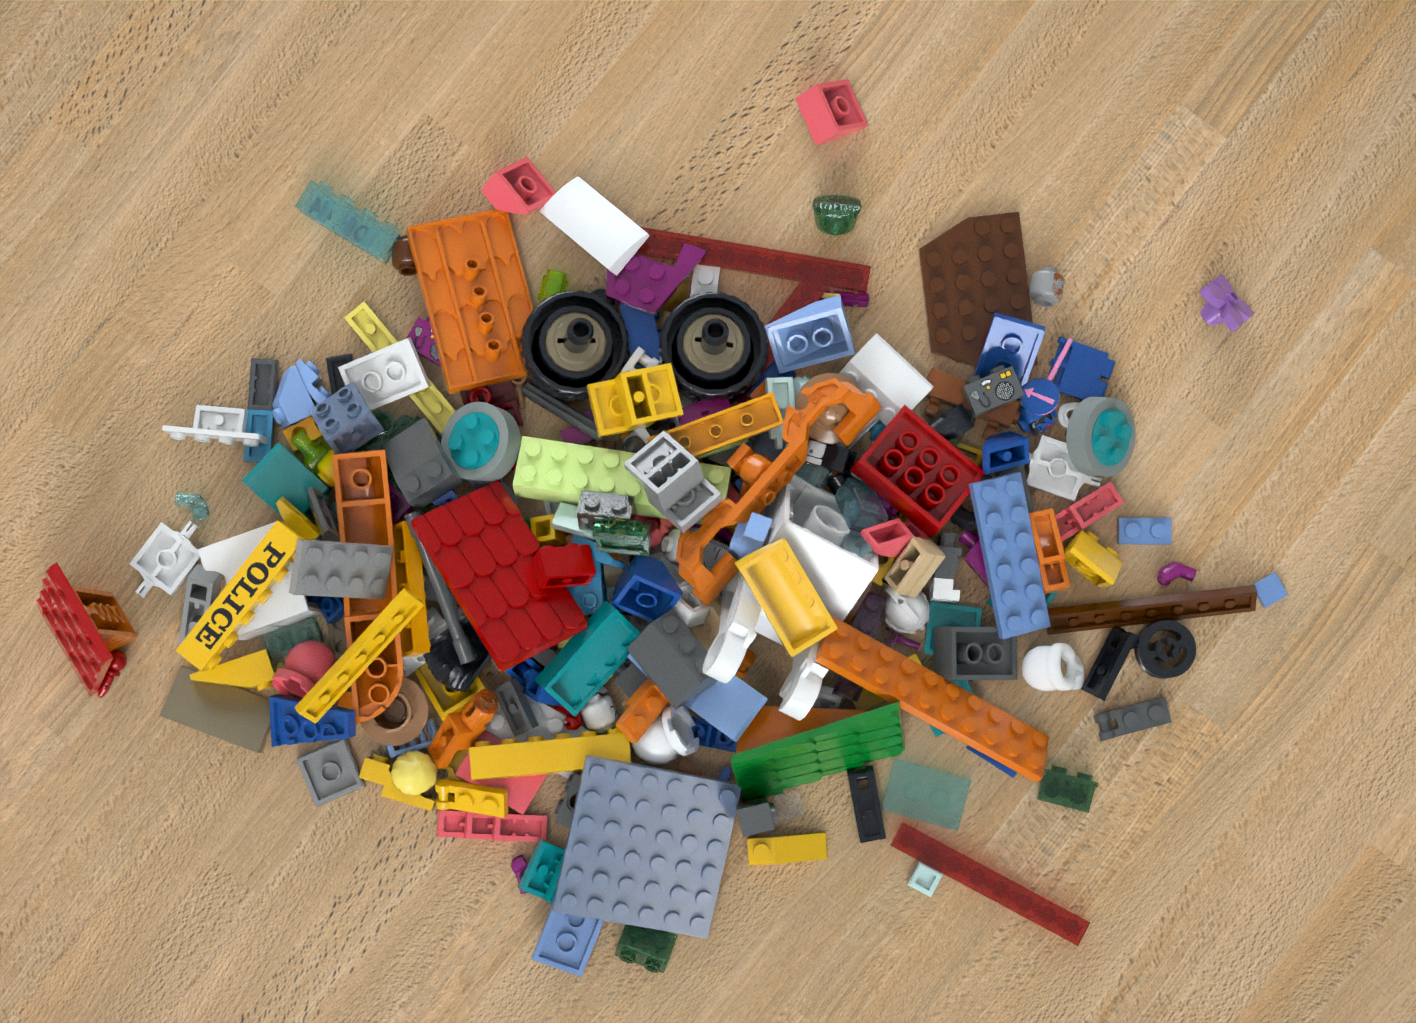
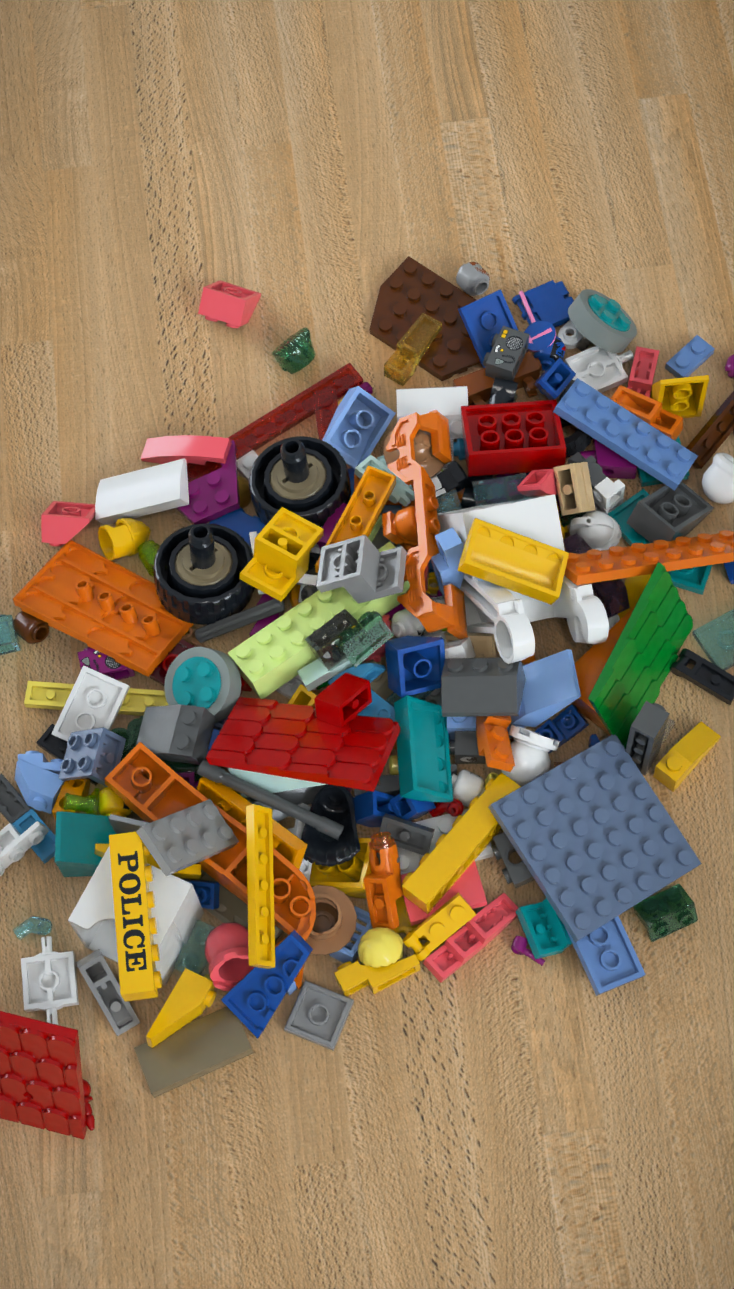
camera: 40 degrees left, 20 degrees down
medium lavender plant [1199,274,1254,332] -> none
none -> yellow helmet [98,518,151,561]
none -> coral slope [141,435,232,465]
none -> clear yellow slope [384,313,442,386]

